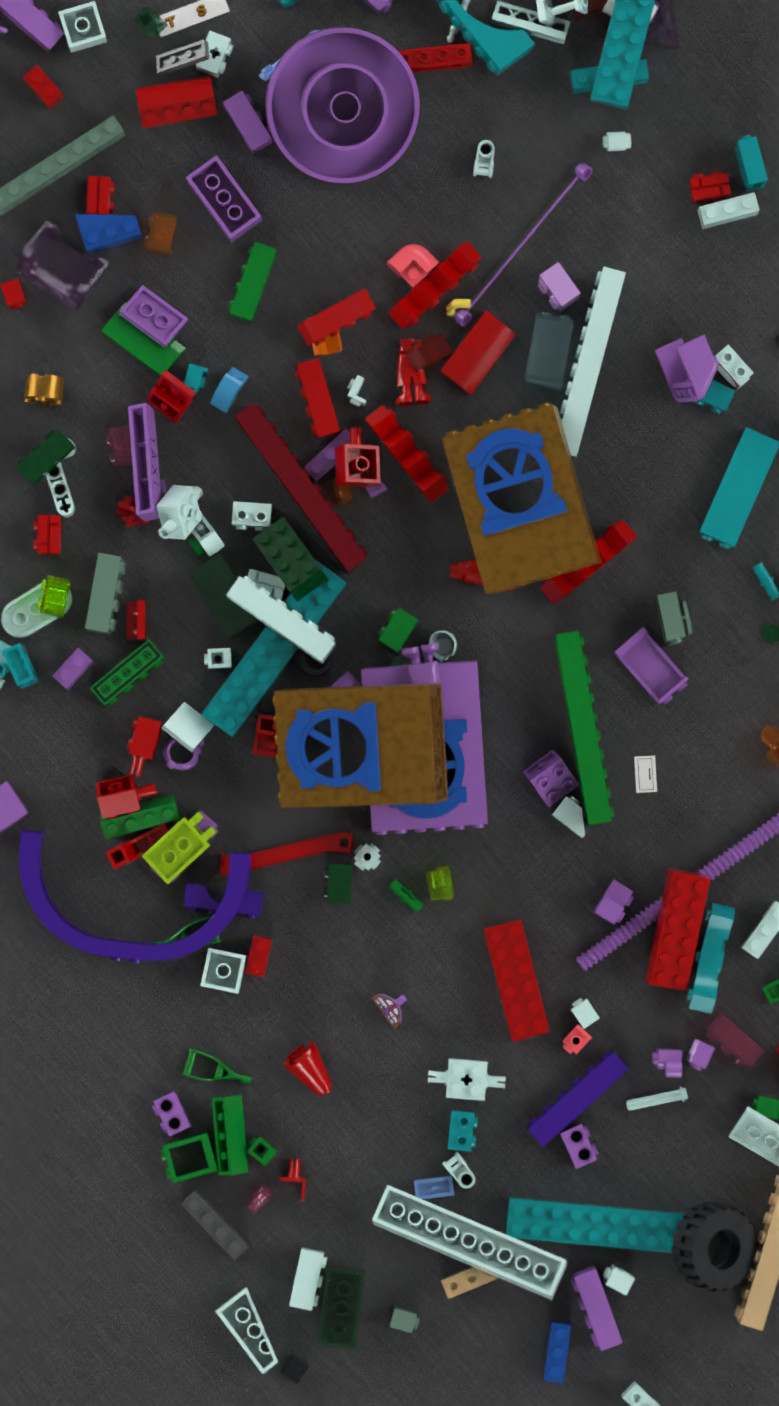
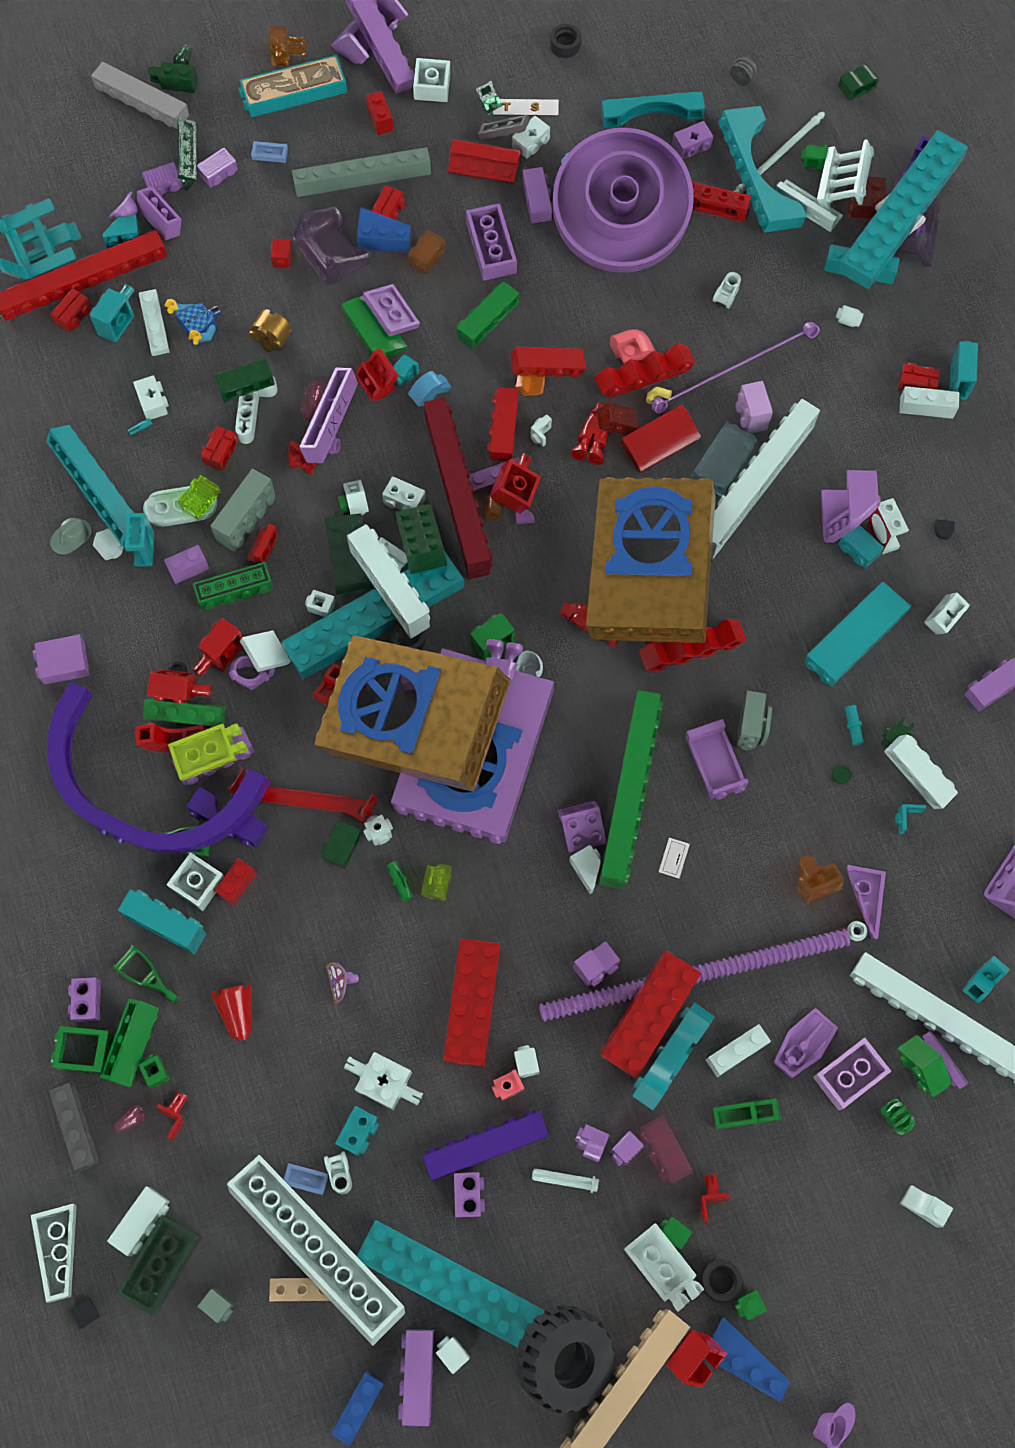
camera: 25 degrees right, 15 degrees down
light aqua brick [156,485,203,540] -> none
red brick [365,405,449,503] -> none
none -> teal brick [118,889,206,955]

